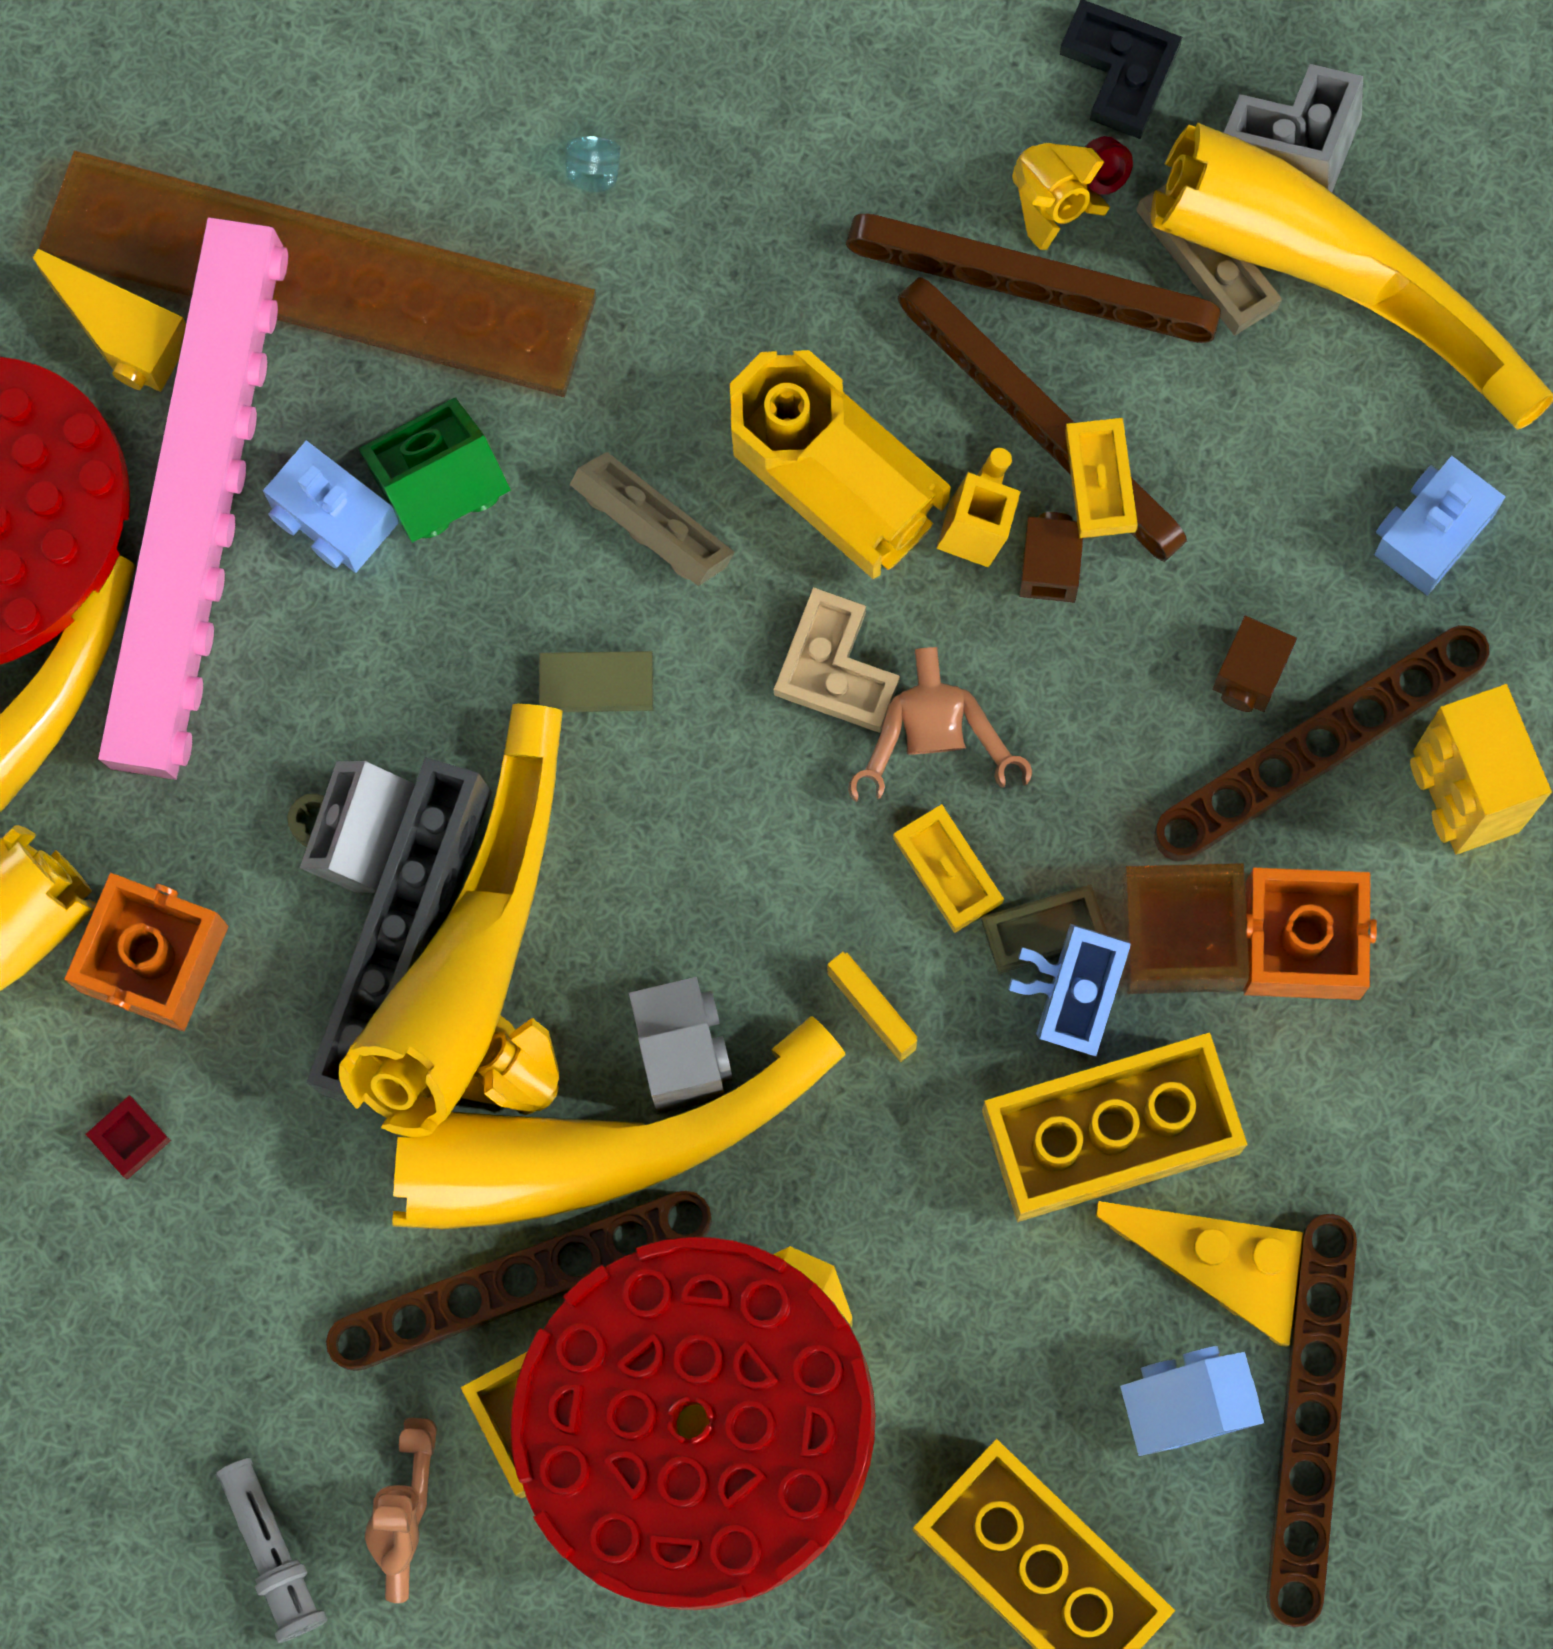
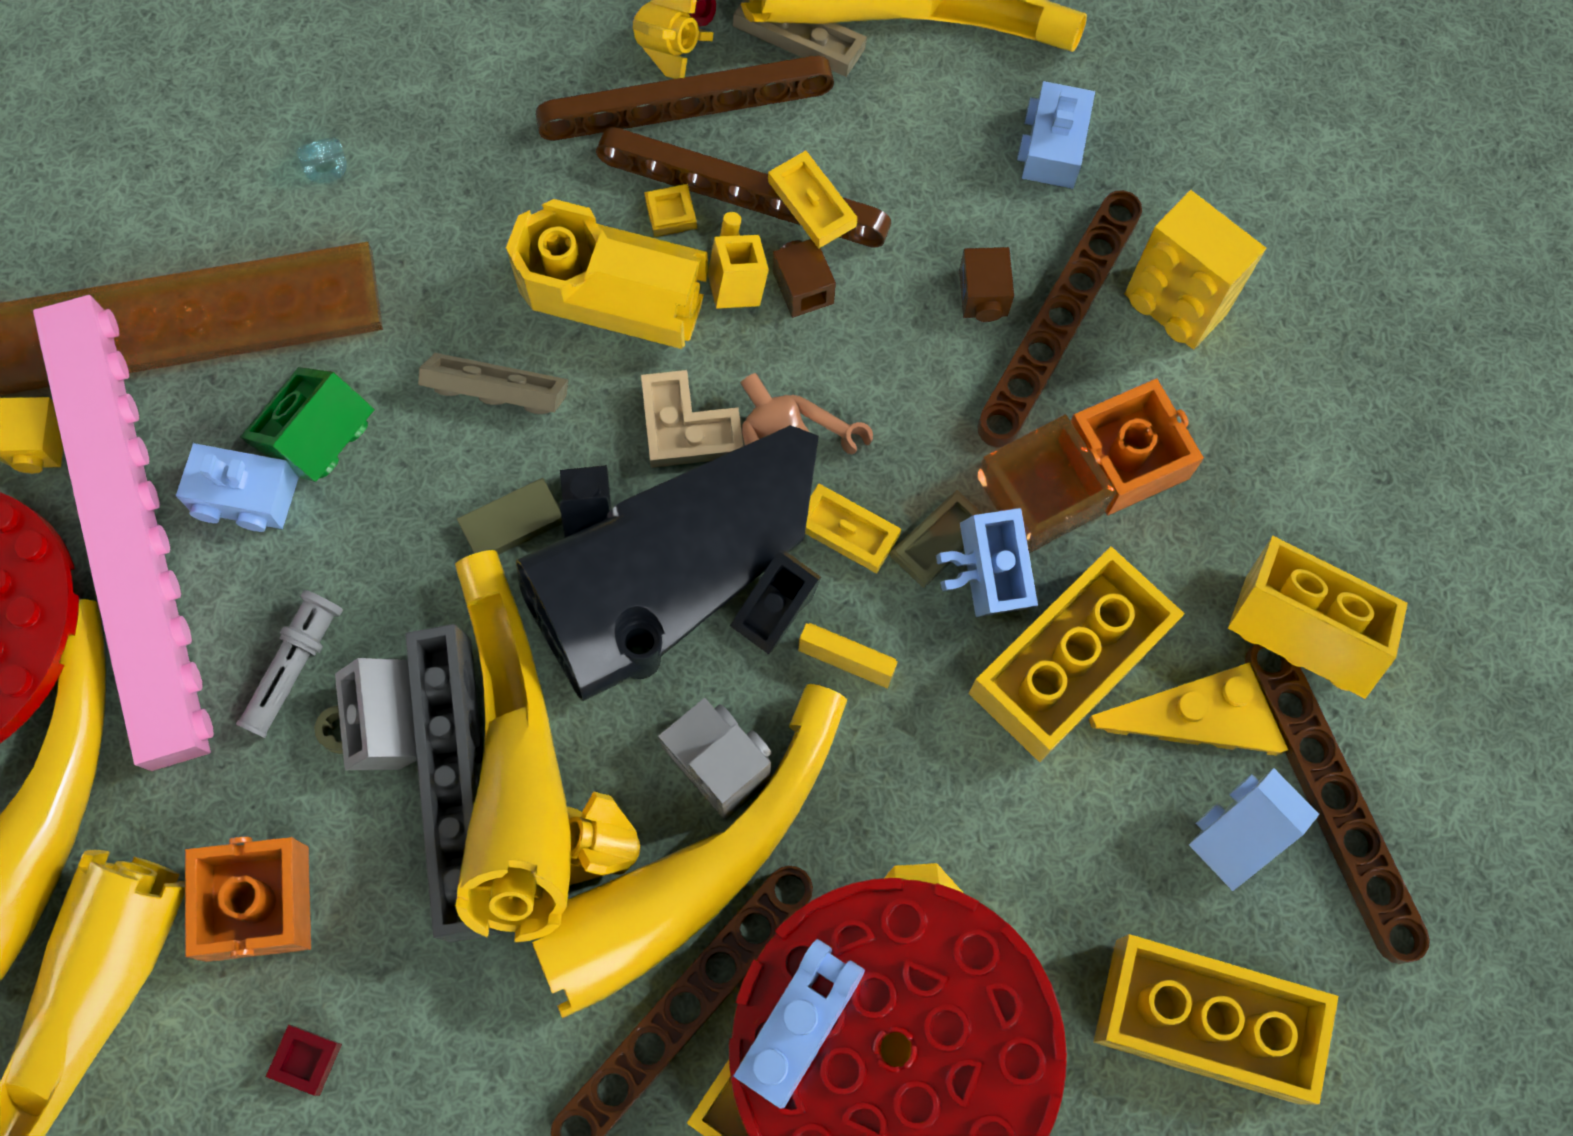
camera: 35 degrees left, 5 degrees down
none -> light grey pin [236,590,343,738]
none -> black panel [516,425,819,701]
none -> black slope [559,465,612,538]
none -> yellow tile [644,184,697,237]
none -> black slope [730,548,821,654]
none -> light blue plate [733,939,865,1109]
none -> yellow brick [1228,535,1408,699]

